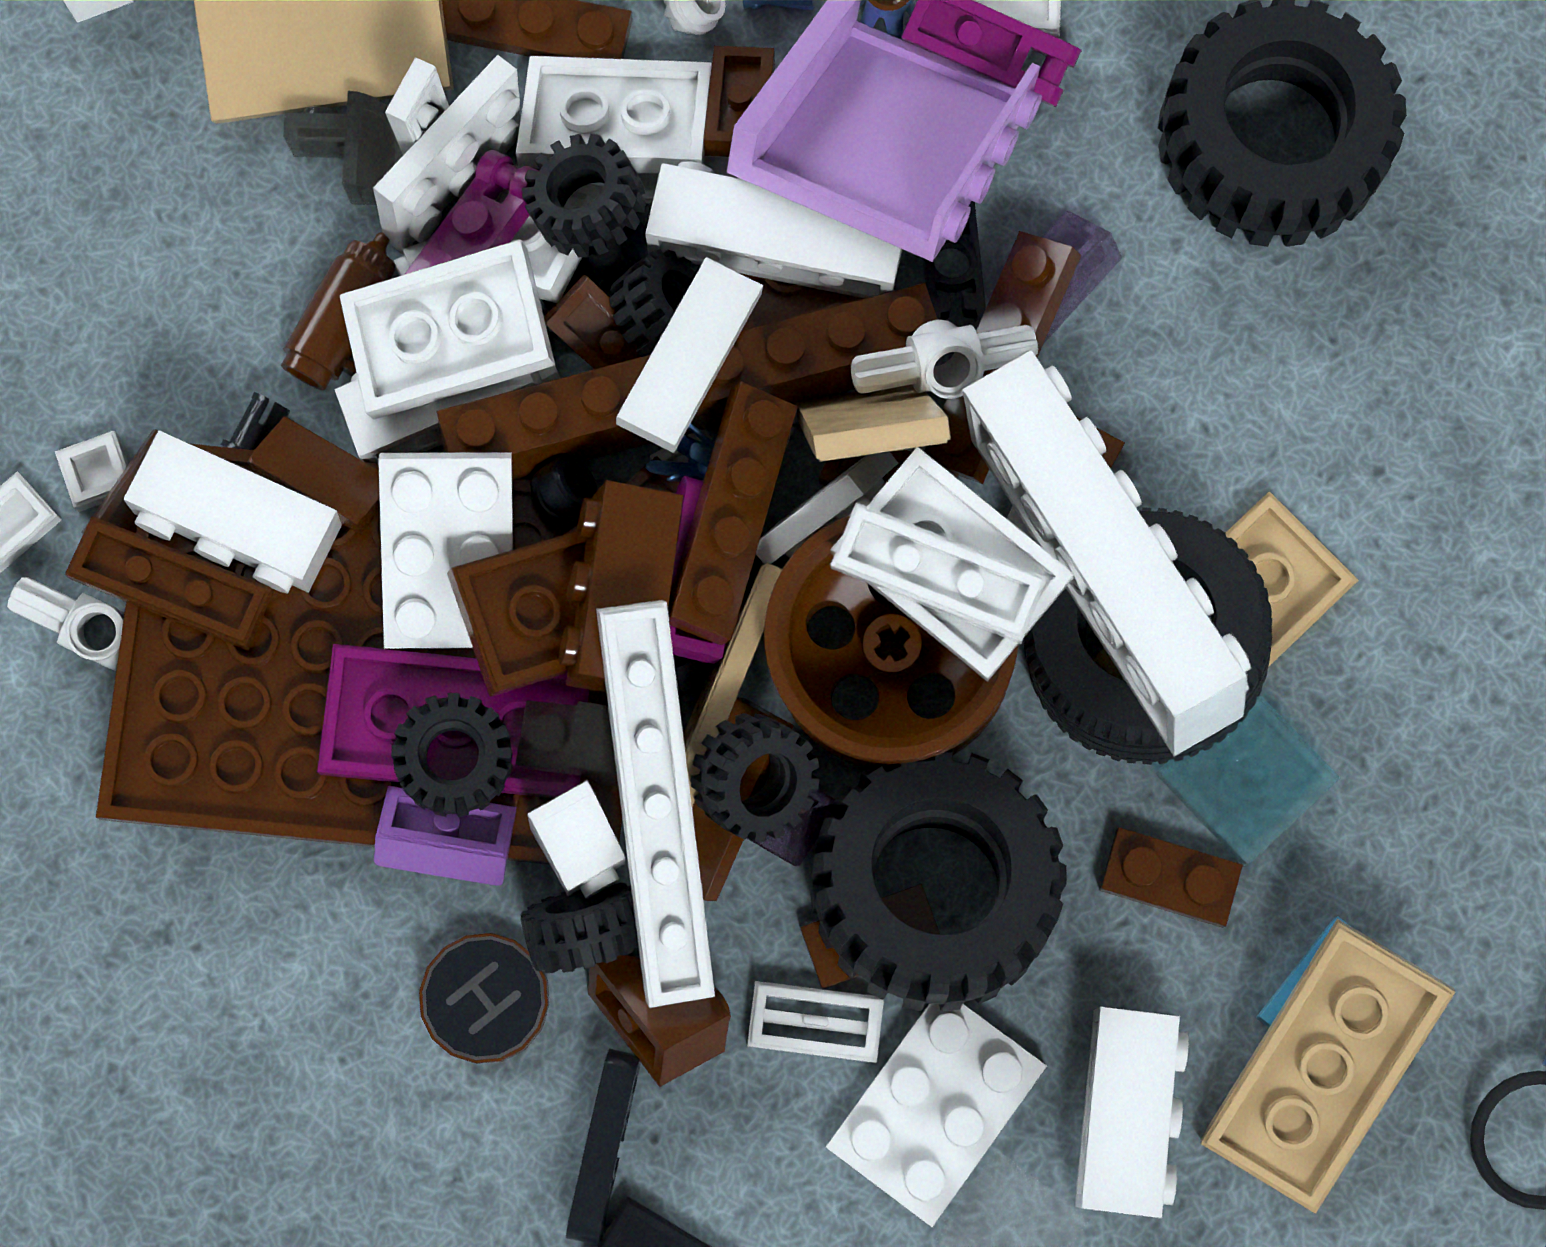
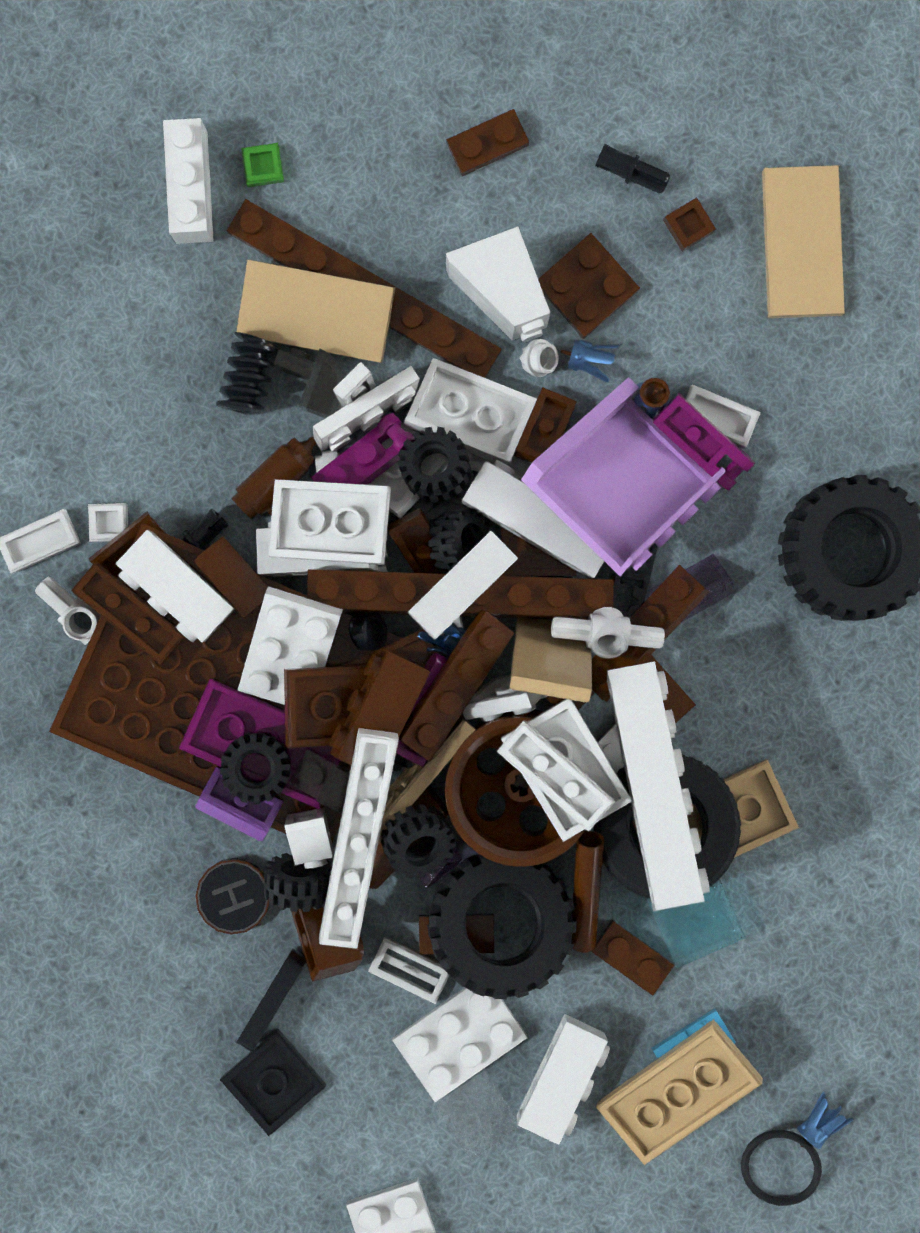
camera: 20 degrees right, 10 degrees up
none -> black piece [216,332,279,415]
none -> reddish brown piece [571,831,604,953]

